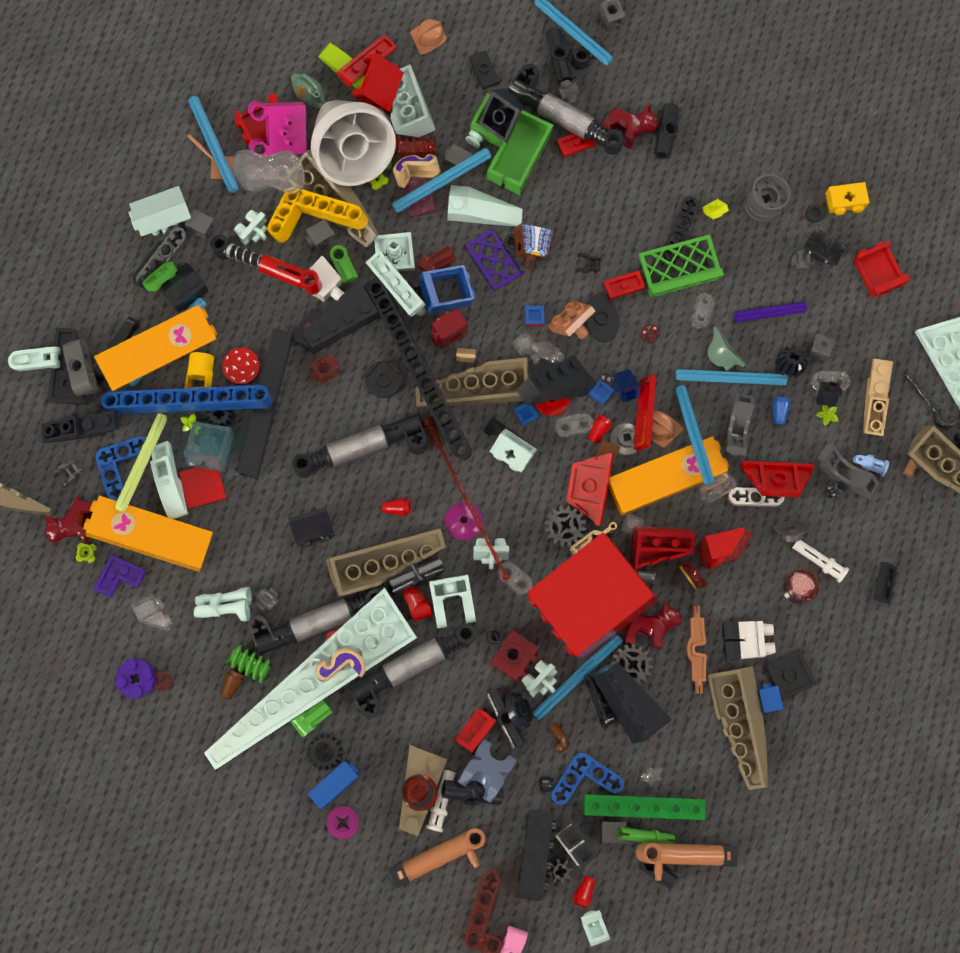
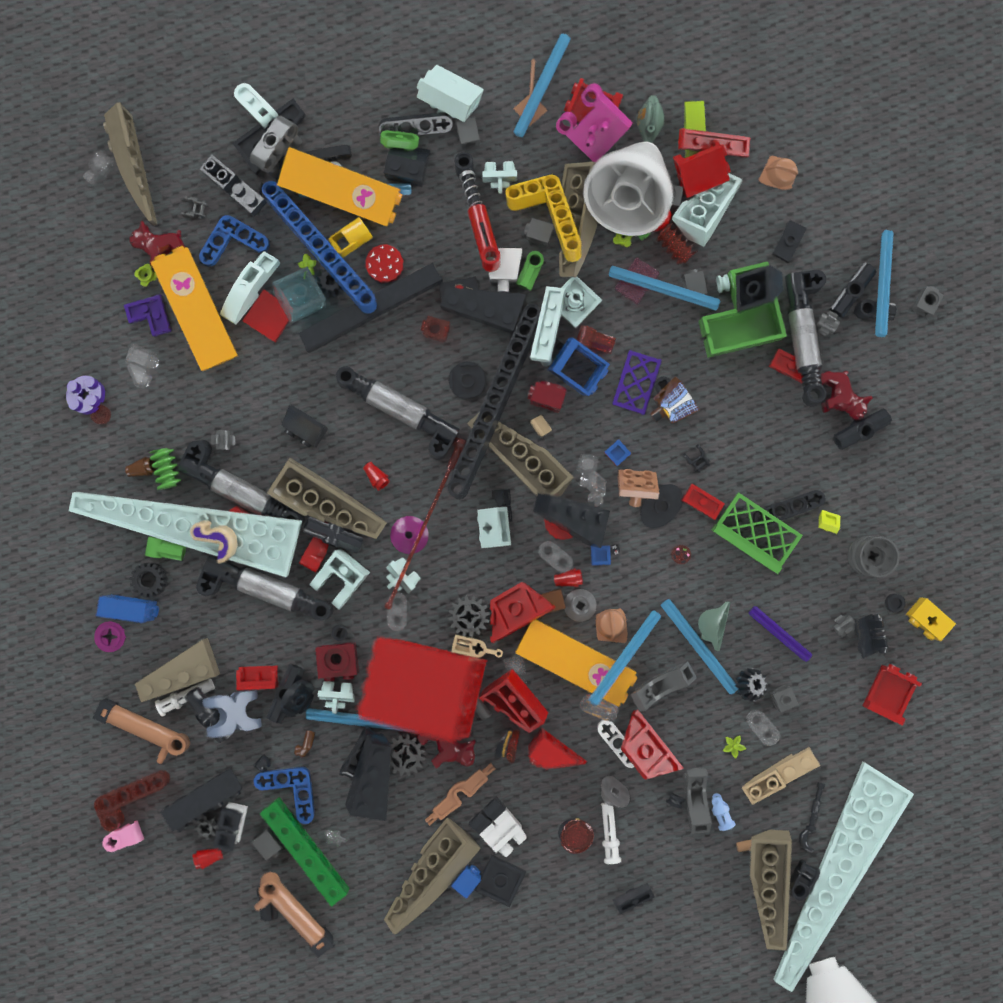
camera: 55 degrees right, 10 degrees up
yellowish green axle [115,413,167,512] -> none
light aqua piece [194,587,252,622] -> none
clear plate [233,149,305,194] -> none
tan animal [393,154,441,188] -> none
clear red piece [401,774,438,811] -> none
light aqua wedge [448,185,522,227] -> none
blue tile [513,403,539,426] -> none
light aqua bracket [581,910,610,946] -> none
clear blue brick [613,369,640,403] -> none
bright green pin [617,827,675,844] -> none
red tile [634,374,656,451] -> none
clear plate [690,293,714,329] -> none
blue cone [772,397,791,425] -> none
black bracket [816,381,843,406] -> none

